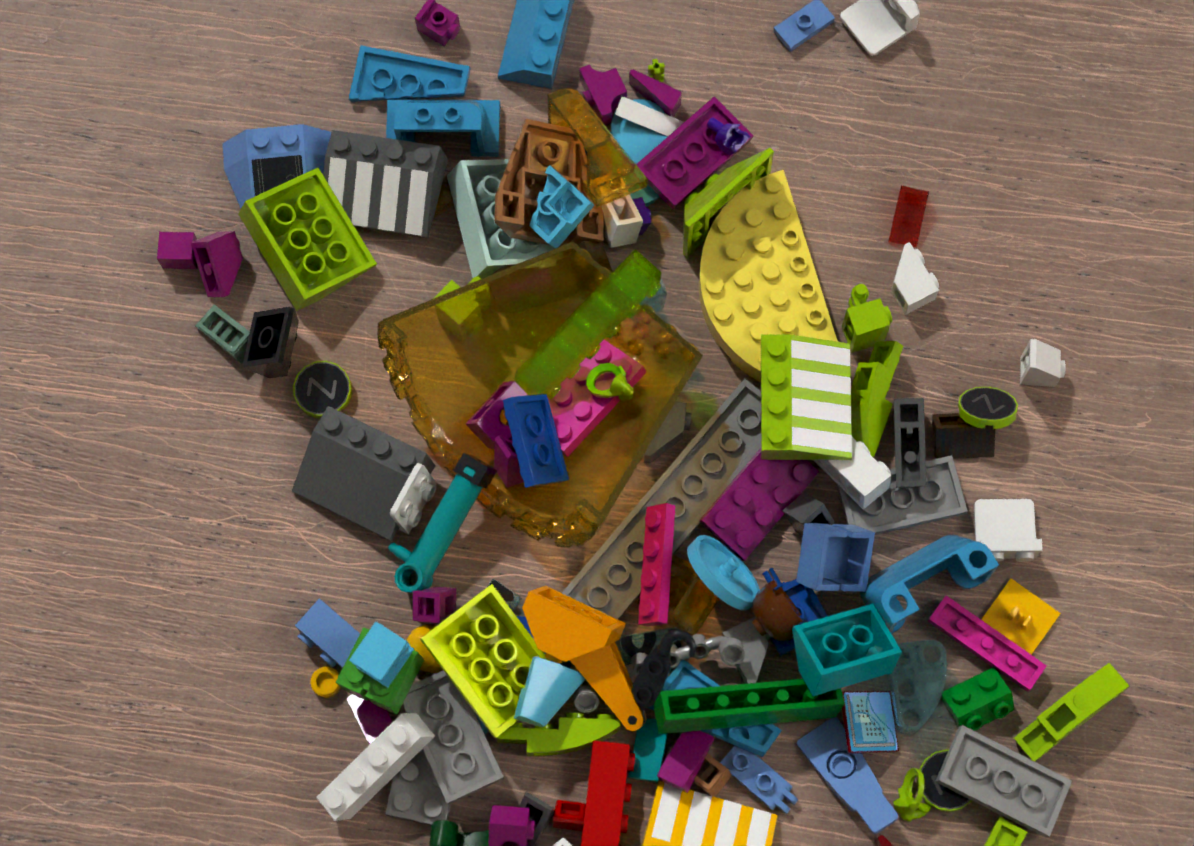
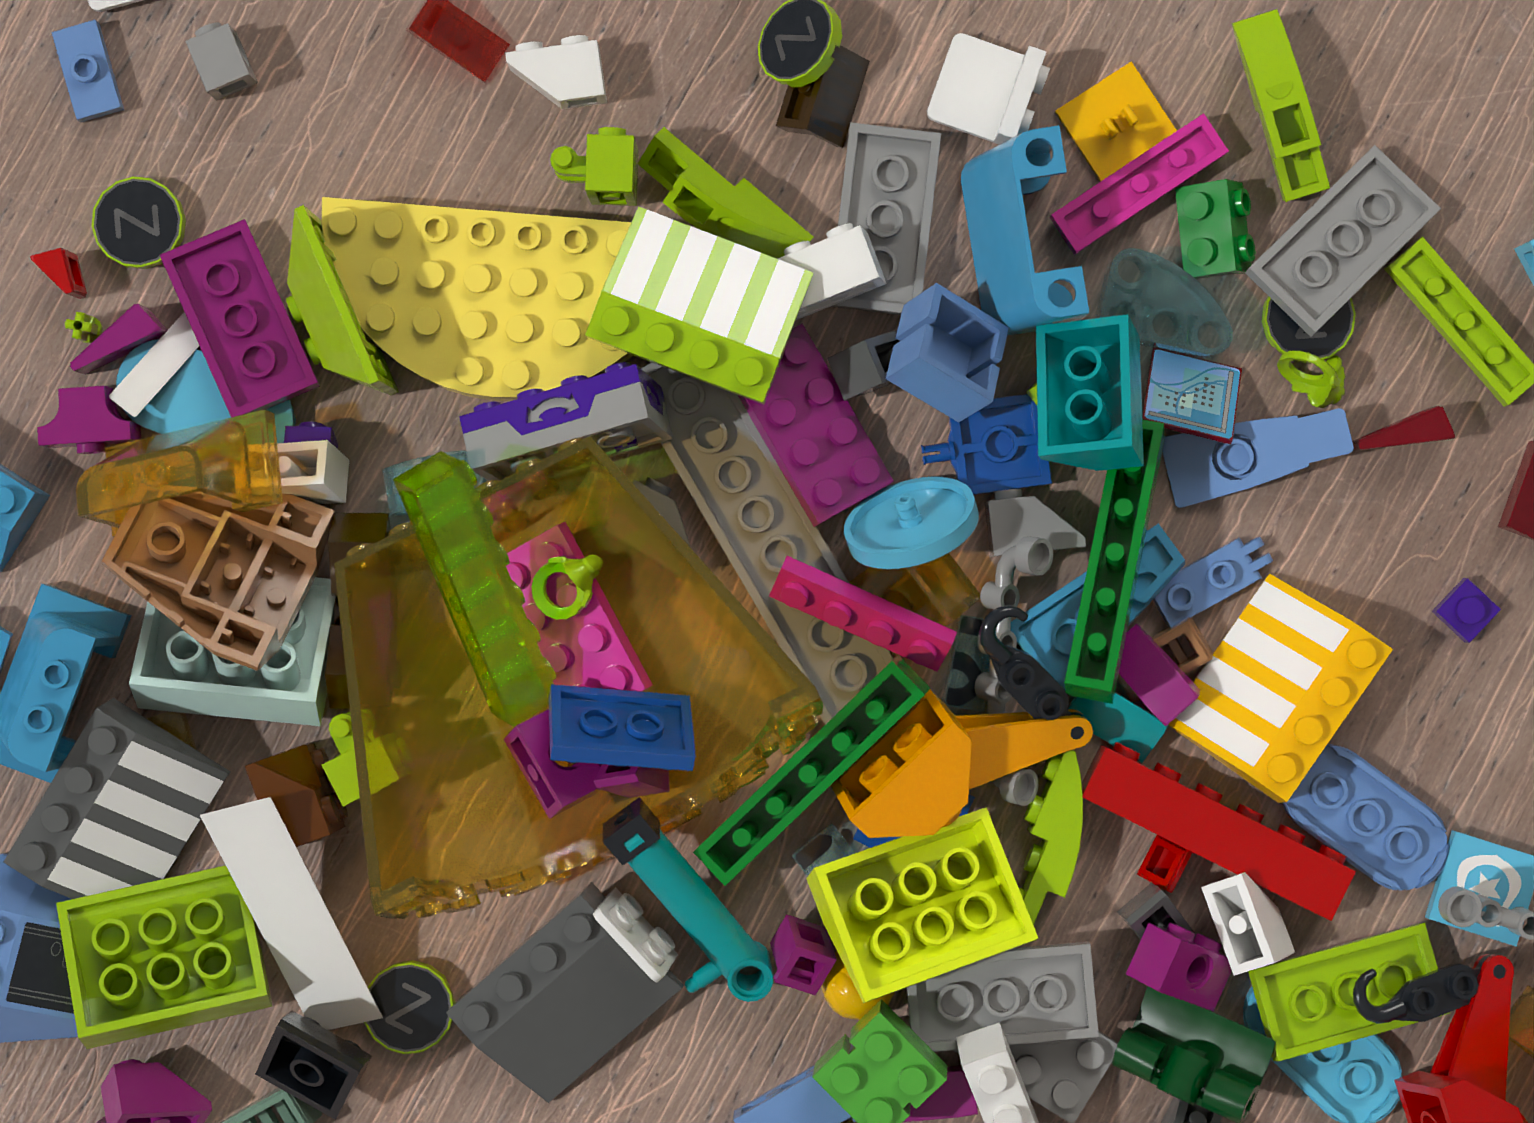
camera: 70 degrees left, 15 degrees up
medium azure piece [349,621,414,688] -> none
medium azure slope [514,656,585,728] -> none
medium azure slope [529,165,595,249] -> none
dark purple piece [707,117,751,155] -> none
reddish brown cylinder [752,579,806,641] -> none
dark grey slope [893,398,926,488] -> none
none -> red slope [30,248,87,299]
none -> black tile [91,177,186,269]
none -> light grey brick [185,22,258,101]
none -> white sticker [200,797,383,1030]
none -> reddish brown slope [245,741,348,847]
none -> light grey piece [459,362,673,489]
none -> green brick [693,654,930,886]

